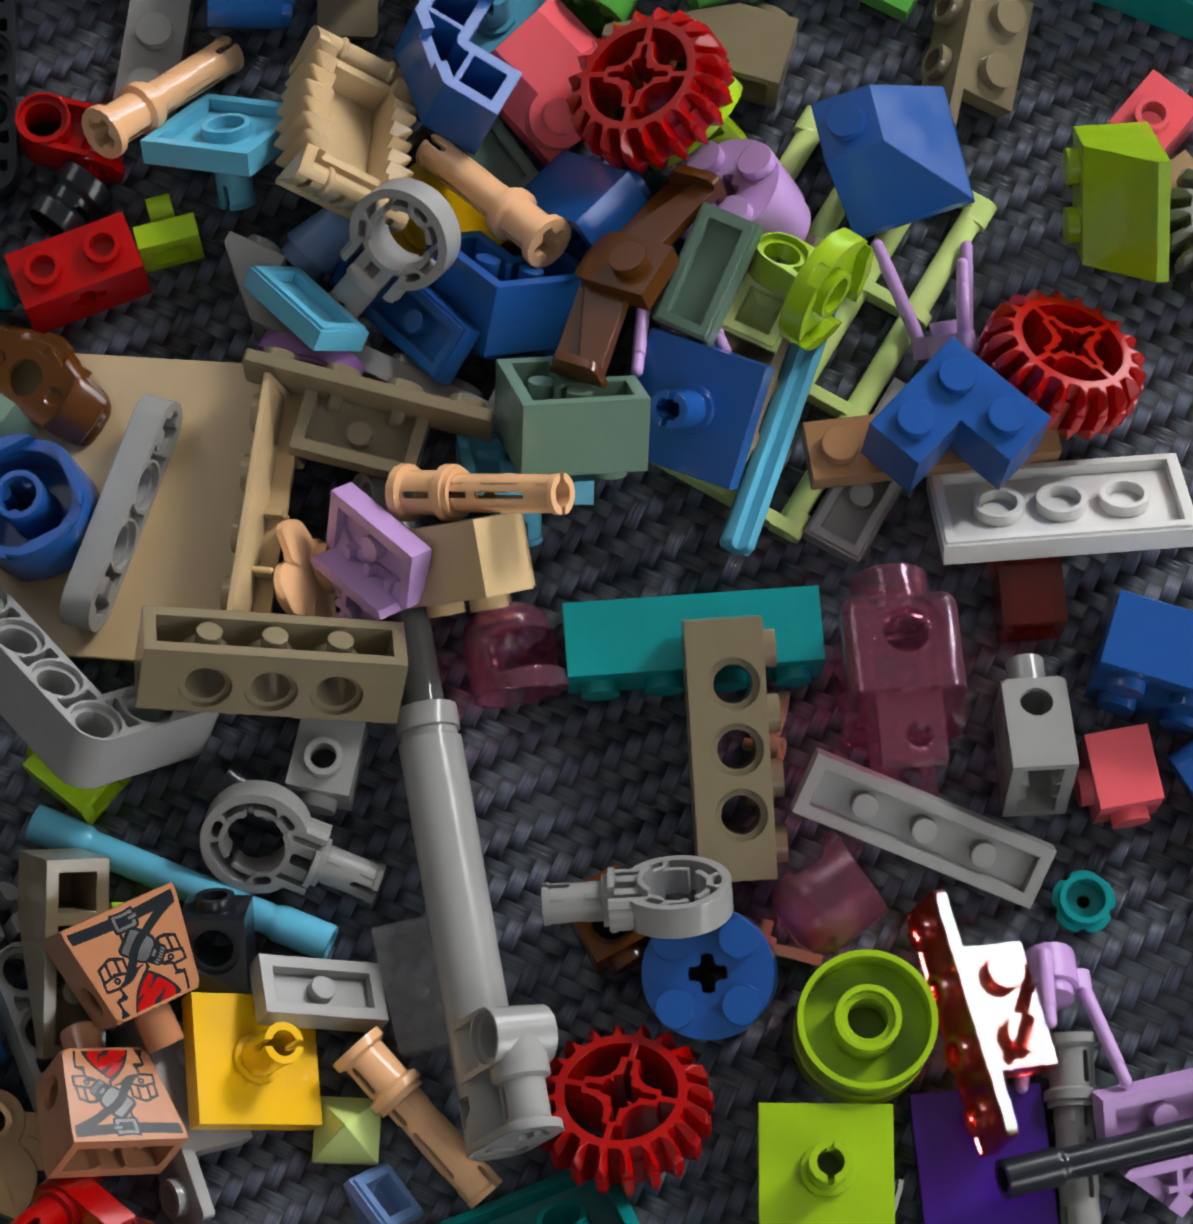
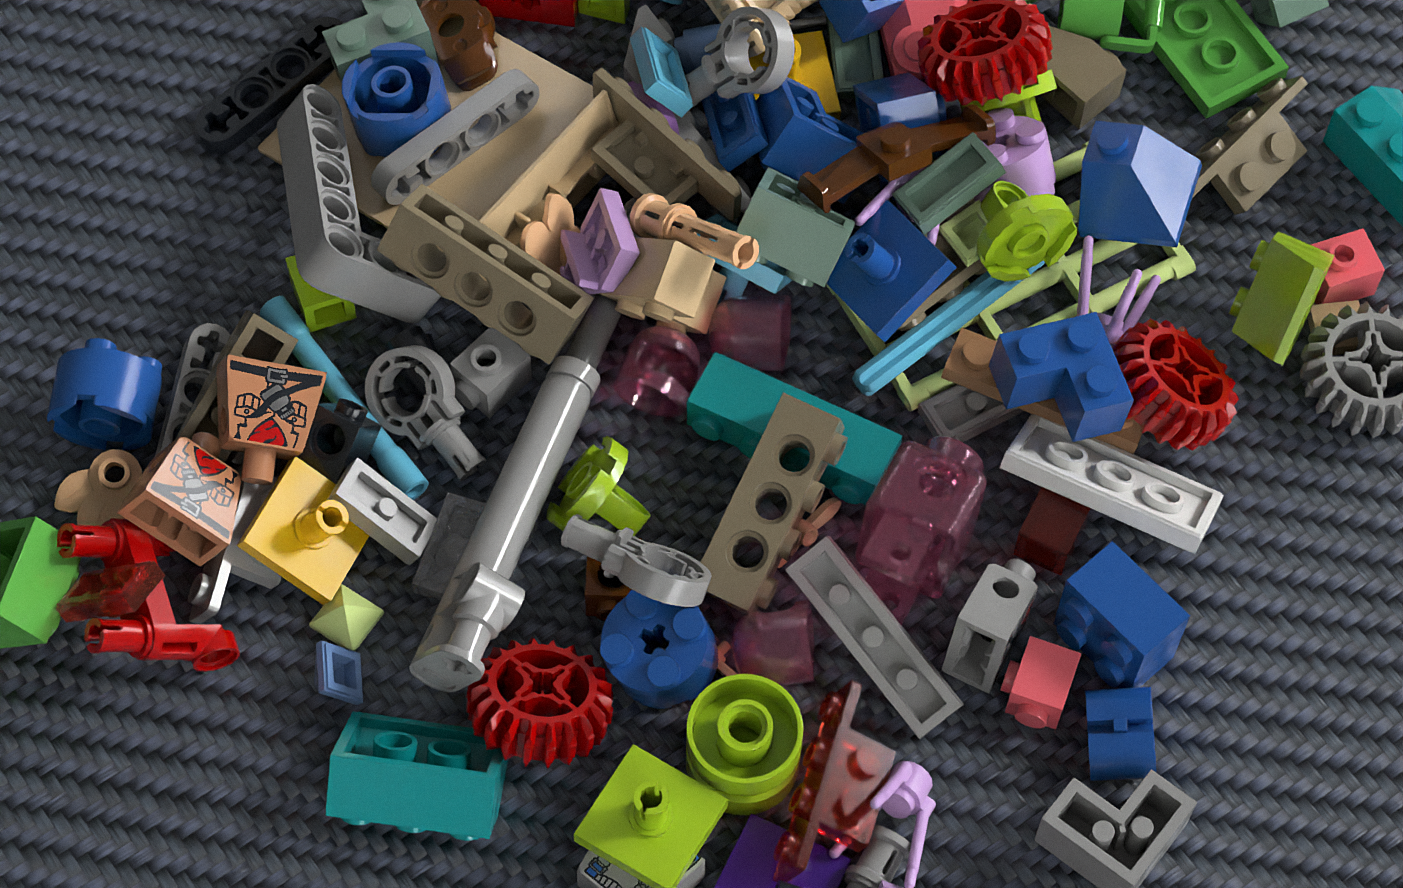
camera: 30 degrees right, 10 degrees down
light nougat pin [333,1026,503,1210] -> none
light nougat pin [416,133,571,268] -> none
teal plate [1051,870,1116,933] -> none
none -> lime tile [546,435,651,536]
none -> clear pink helmet [709,295,792,371]

